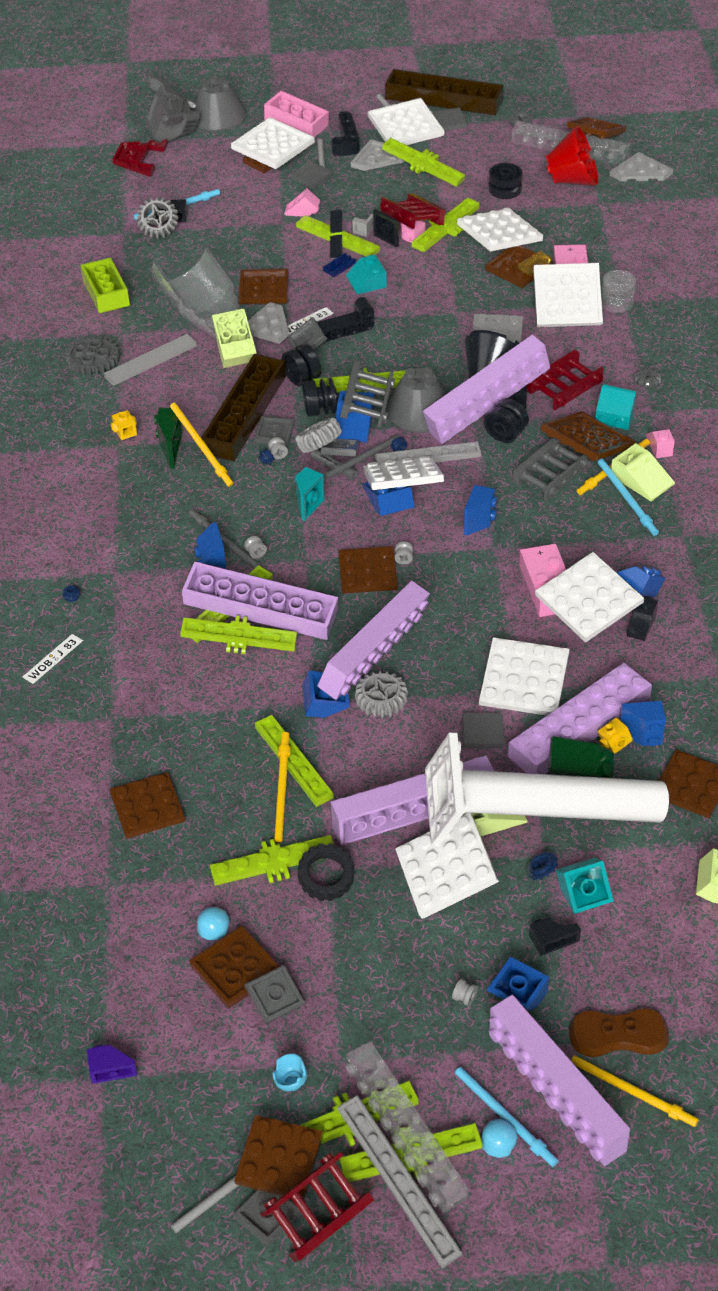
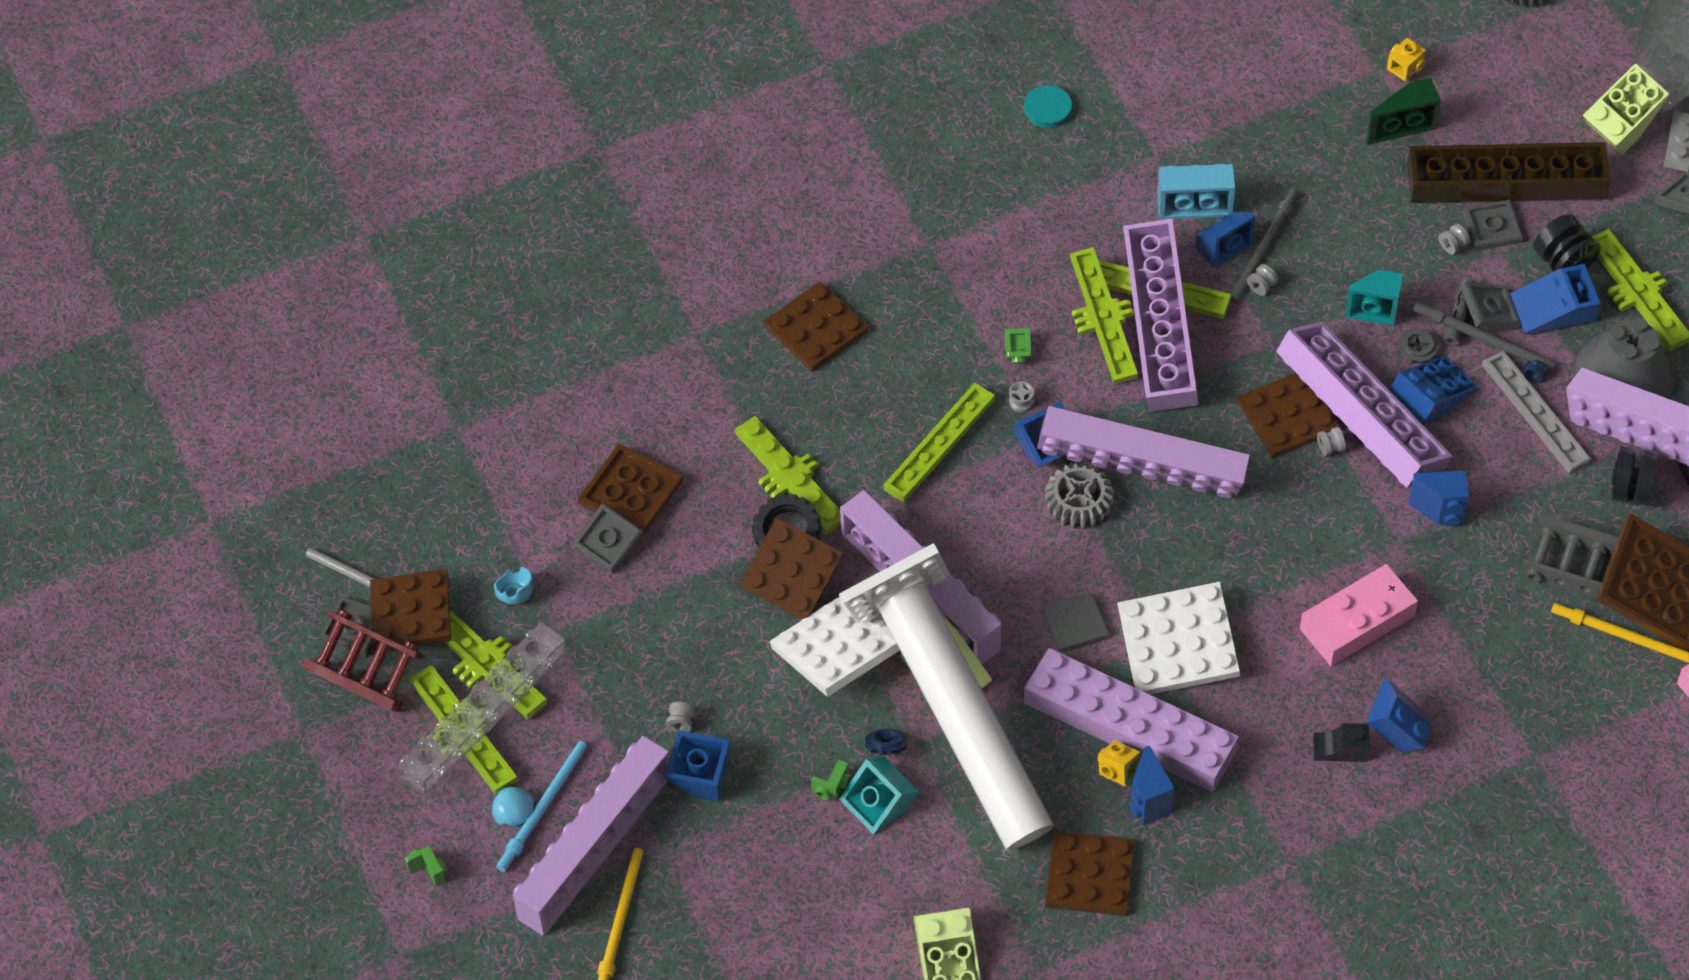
camera: 70 degrees right, 10 degrees up
white sticker [23,634,83,684] -> none
dark blue plate [62,585,81,602] -> none
dark purple slope [87,1045,138,1084] -> none
light grey tile [104,334,197,386] -> none
yellow bar [170,402,234,487] -> none
medium azure hair [197,907,230,940] -> none
dark blue plate [259,449,274,465] -> none
yellow bar [274,732,291,842] -> none
black wheel [281,343,321,386] -> none
light grey gear [295,418,342,453] -> none
light grey tile [337,1095,462,1268] -> none
dark grey fence [340,360,395,428] -> none
white plate [363,456,444,490] -> none
black arch [529,917,581,956] -> none
white plate [535,552,644,643] -> none
dark green slope [548,736,614,778] -> none
reddish brown plate [569,1008,669,1057] -> none
medium azure bar [598,459,659,536] -> none
yellowish green slope [611,443,675,501] -> none
none -> bright green bracket [405,846,447,887]
none -> reddish brown plate [739,518,845,620]
none -> bright green bracket [811,760,851,801]
none -> bright green bracket [1005,328,1032,364]
none -> light grey wheel [1009,381,1034,413]
none -> teal tile [1024,85,1072,128]
none -> medium azure brick [1157,164,1235,219]
none -> lavender brick [1276,321,1453,488]
none -> dark grey gear [1398,328,1439,364]

